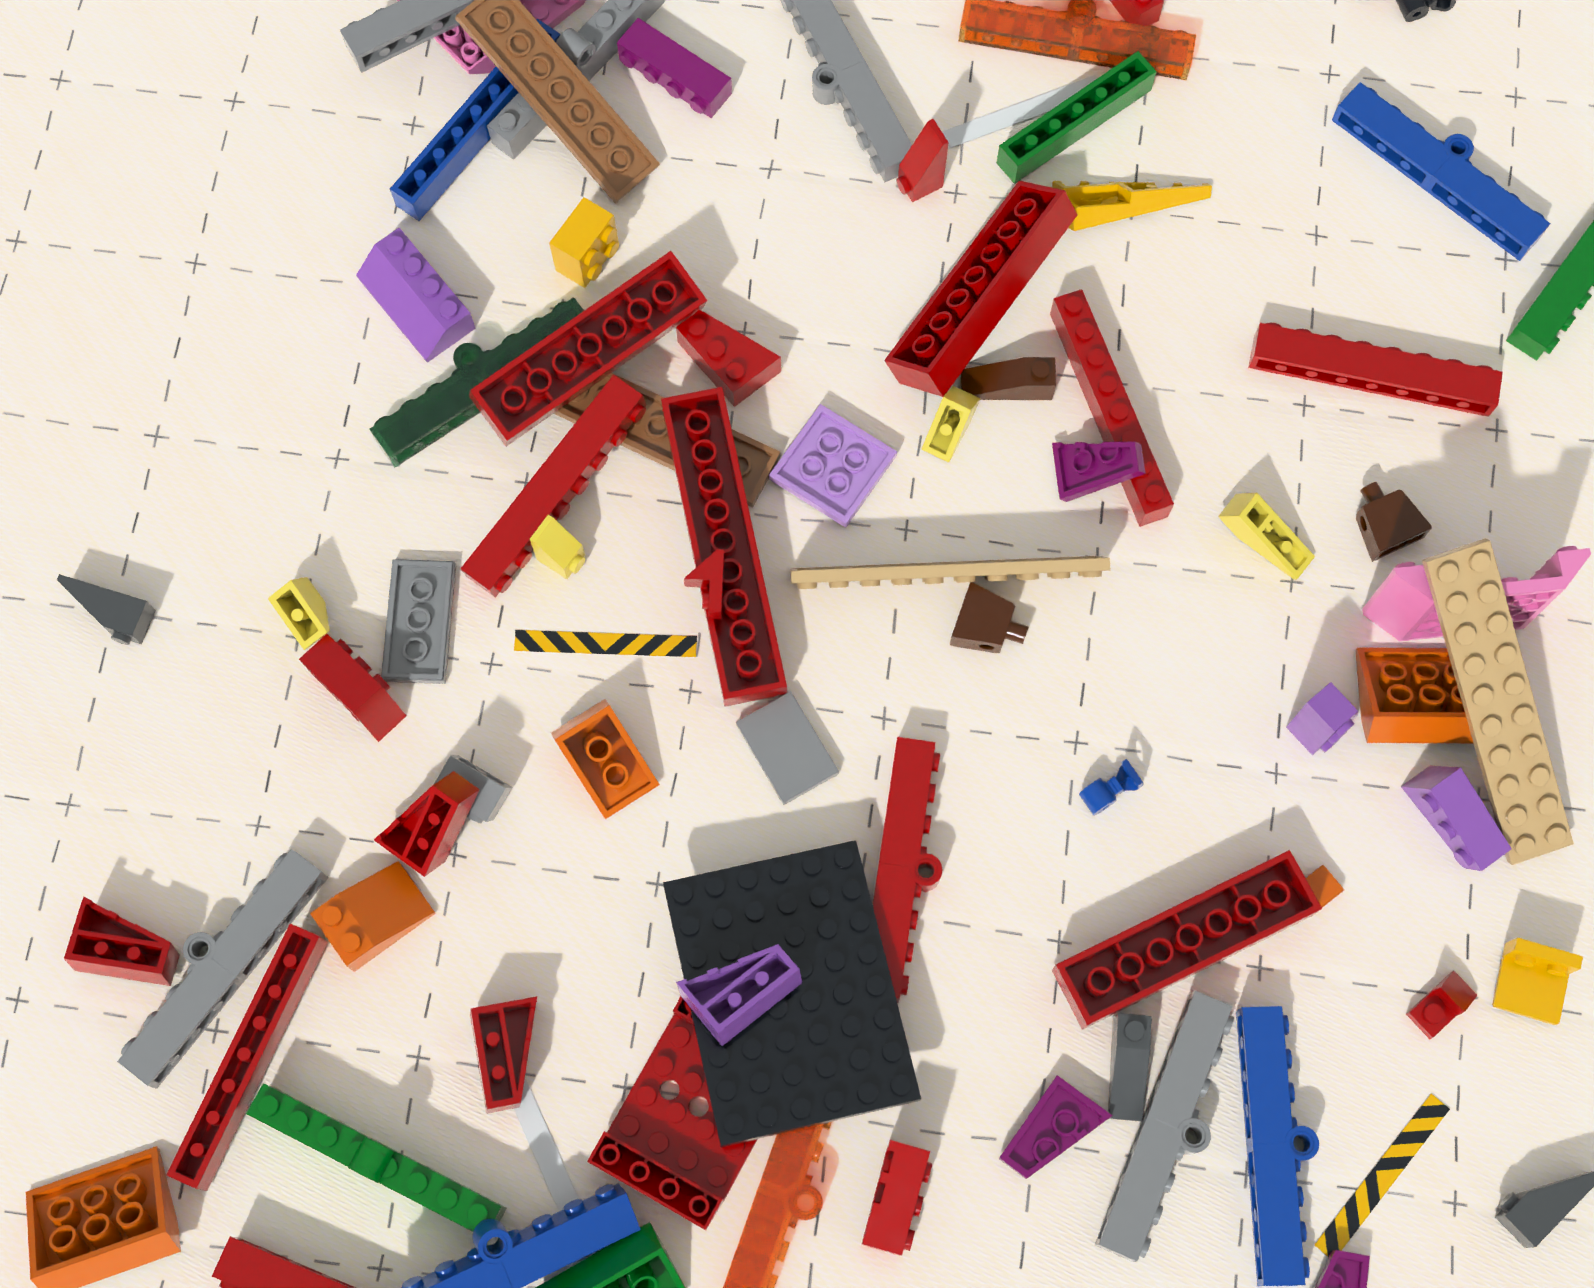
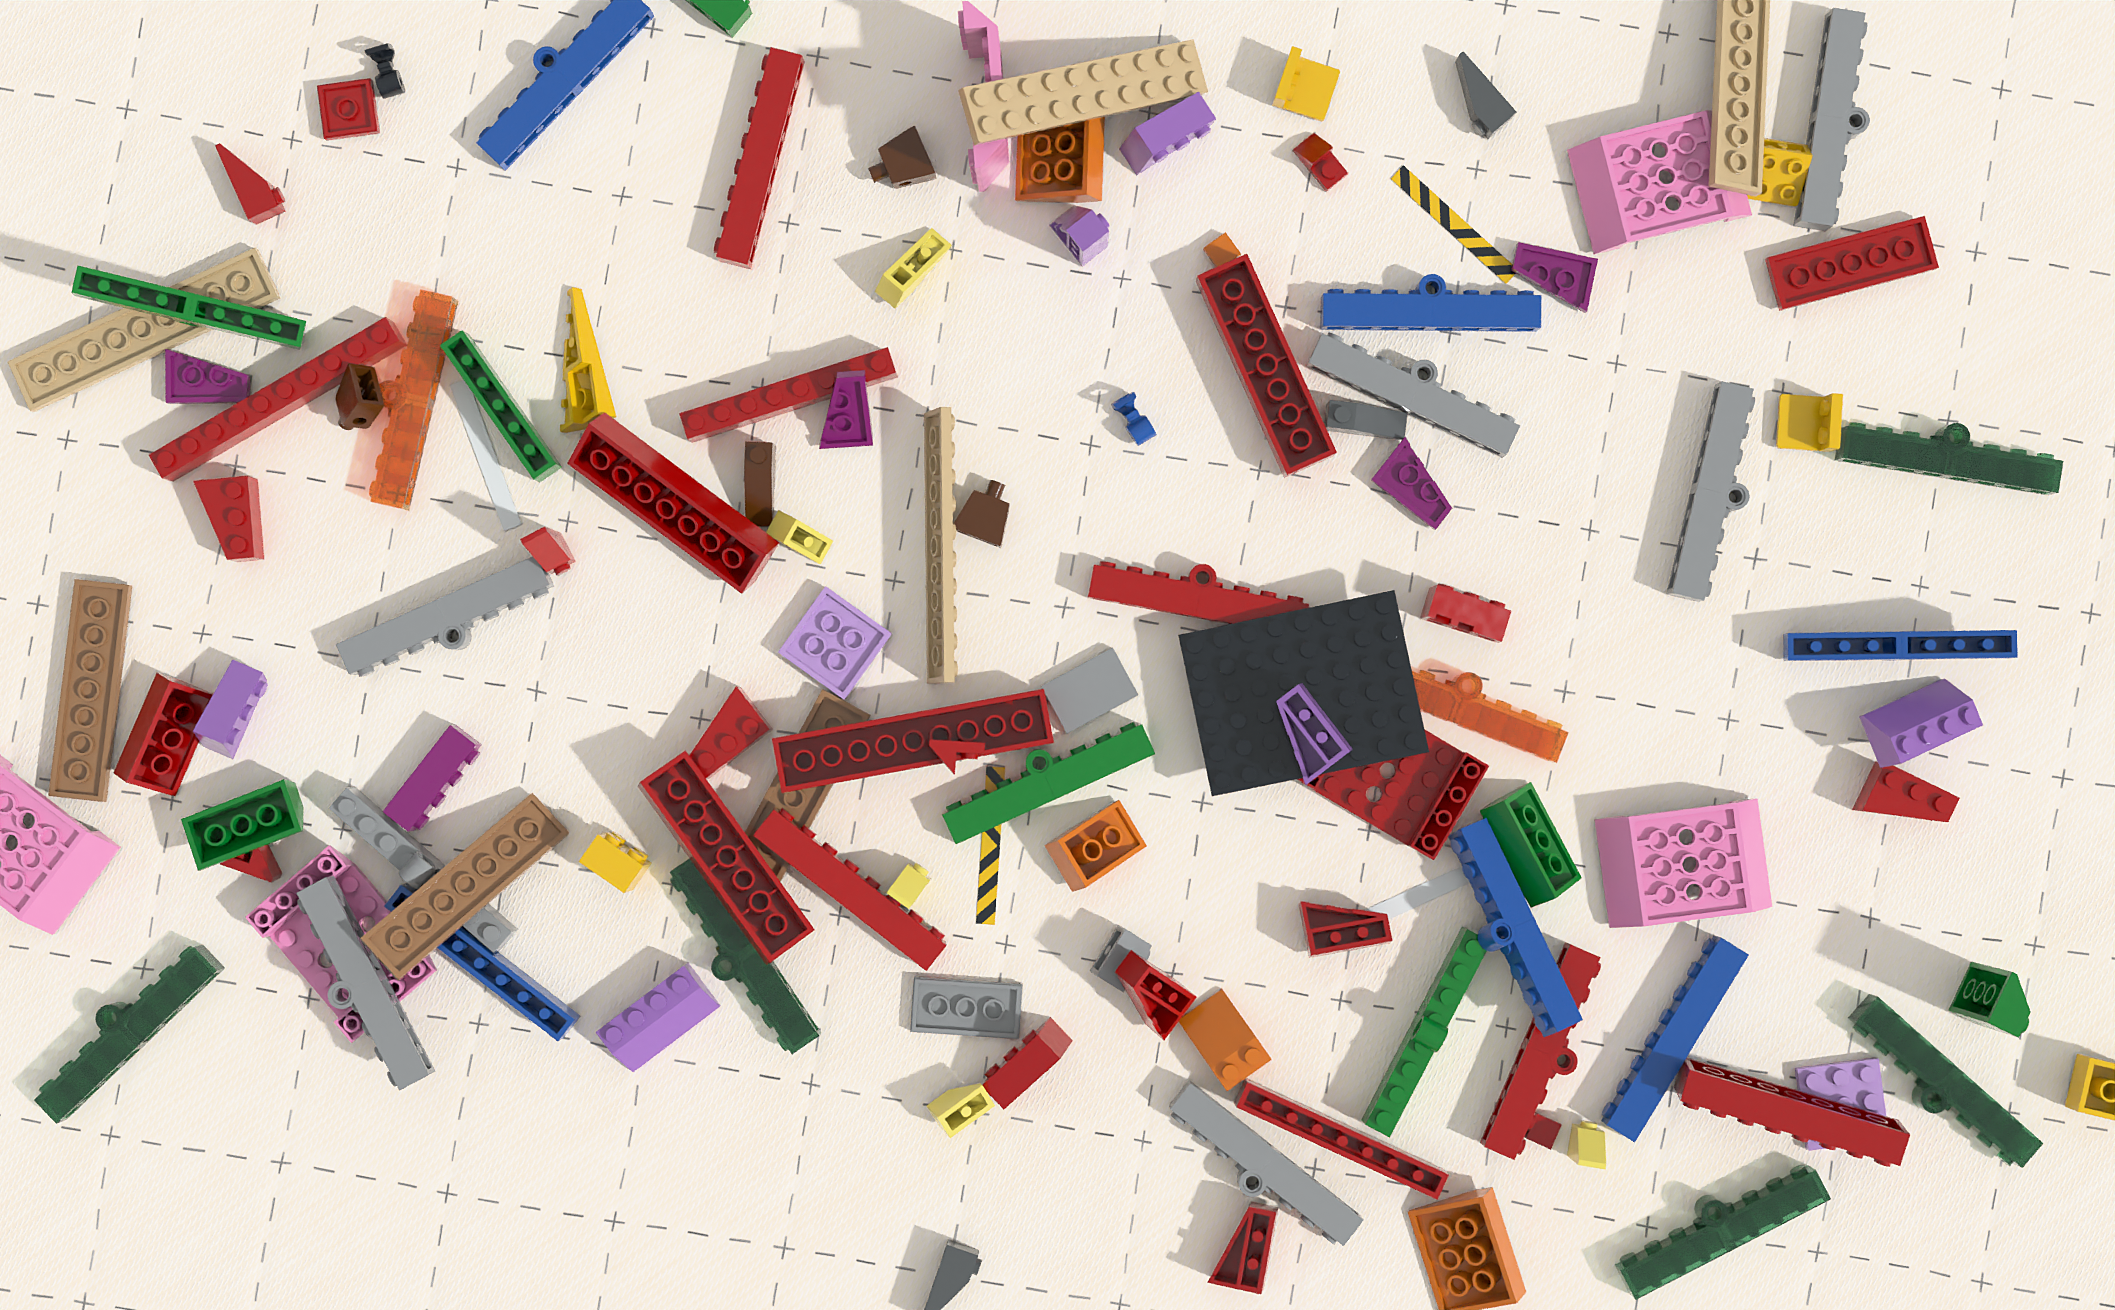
camera: 90 degrees left, 15 degrees up
none -> green hinge [942,722,1155,844]

